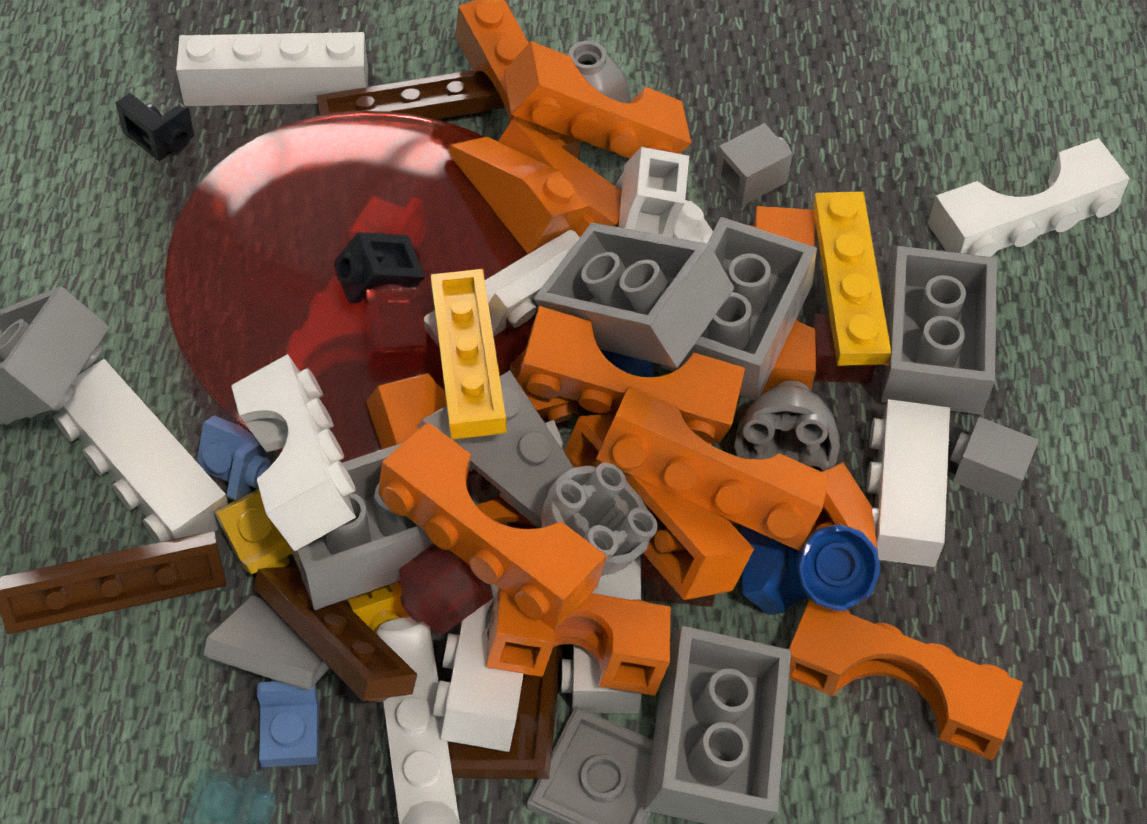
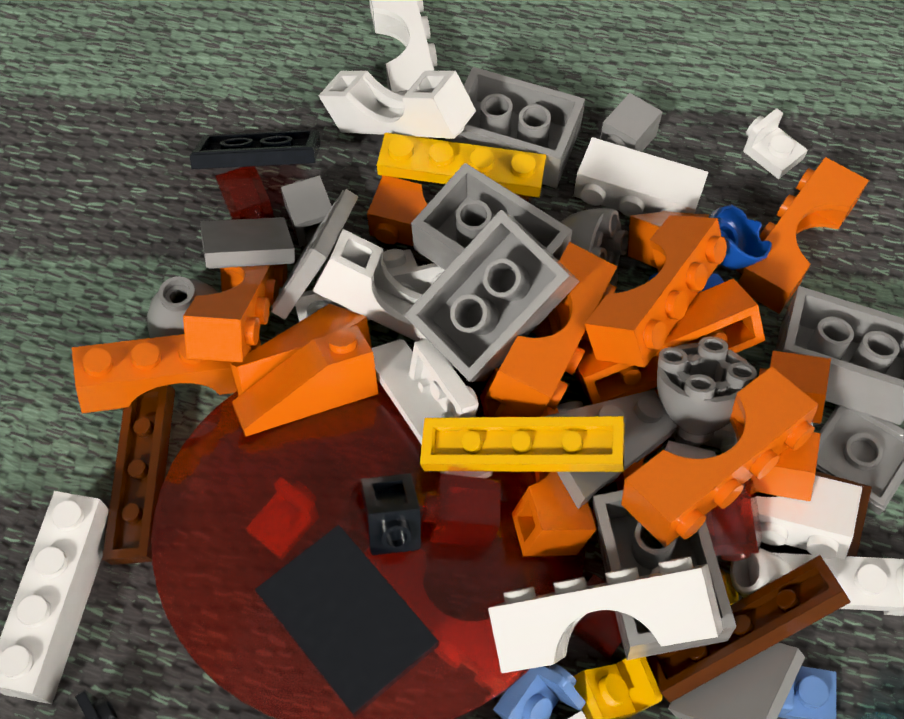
camera: 75 degrees left, 5 degrees up
none -> black tile [190,129,320,169]
none -> light grey tile [200,217,295,269]
none -> clear red brick [215,166,274,220]
none -> black tile [255,524,439,718]
none -> light grey tile [271,189,358,320]
none -> white arch [318,71,476,139]
none -> white bracket [743,108,808,179]

